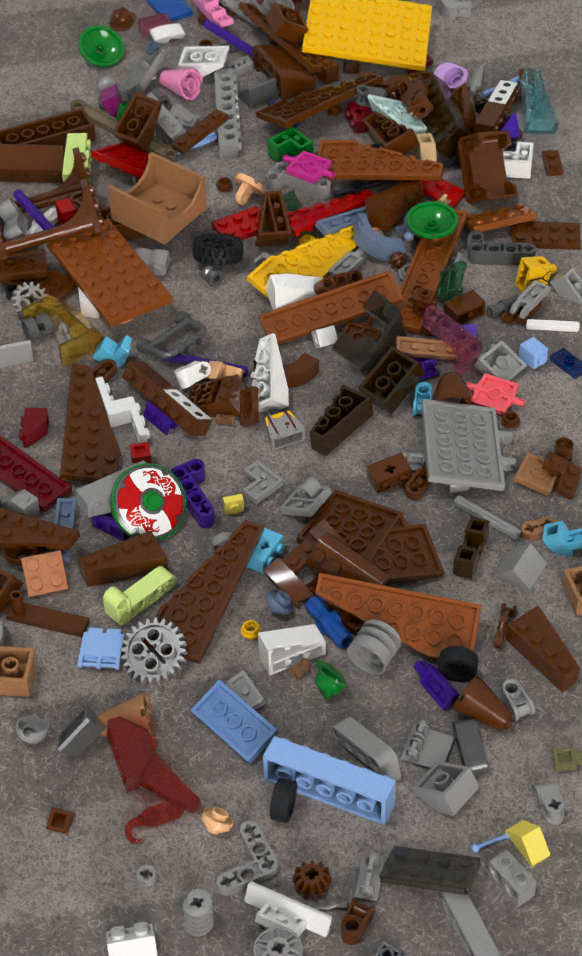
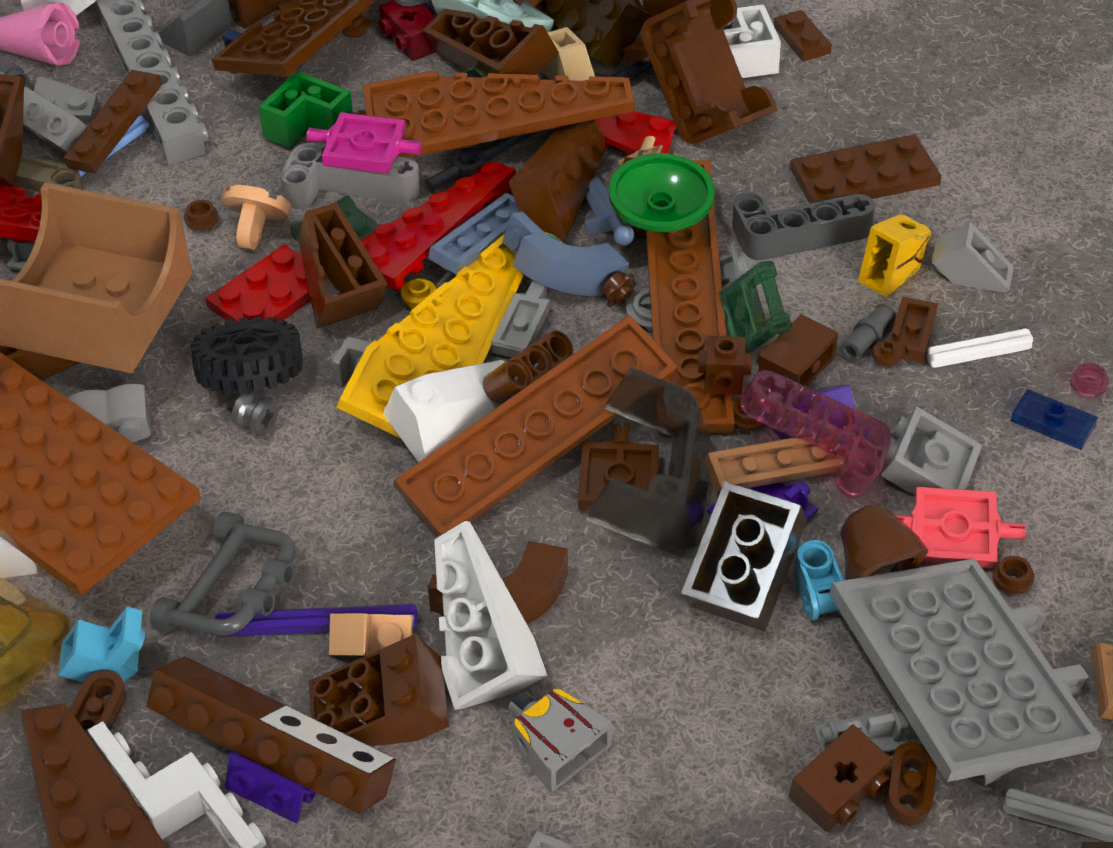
camera: 20 degrees left, 0 degrees up
white piece [174,361,211,389] -> none
medium nougat piece [216,414,234,426] -> none
reddish brown plate [240,386,259,427] -> none
dark brown wedge [309,385,374,456] -> none
white bracket [311,326,338,348] -> none
dark orange plate [464,203,537,232] -> none
light grey hinge [510,280,551,319] -> none
light blue brick [519,337,548,369] -> none

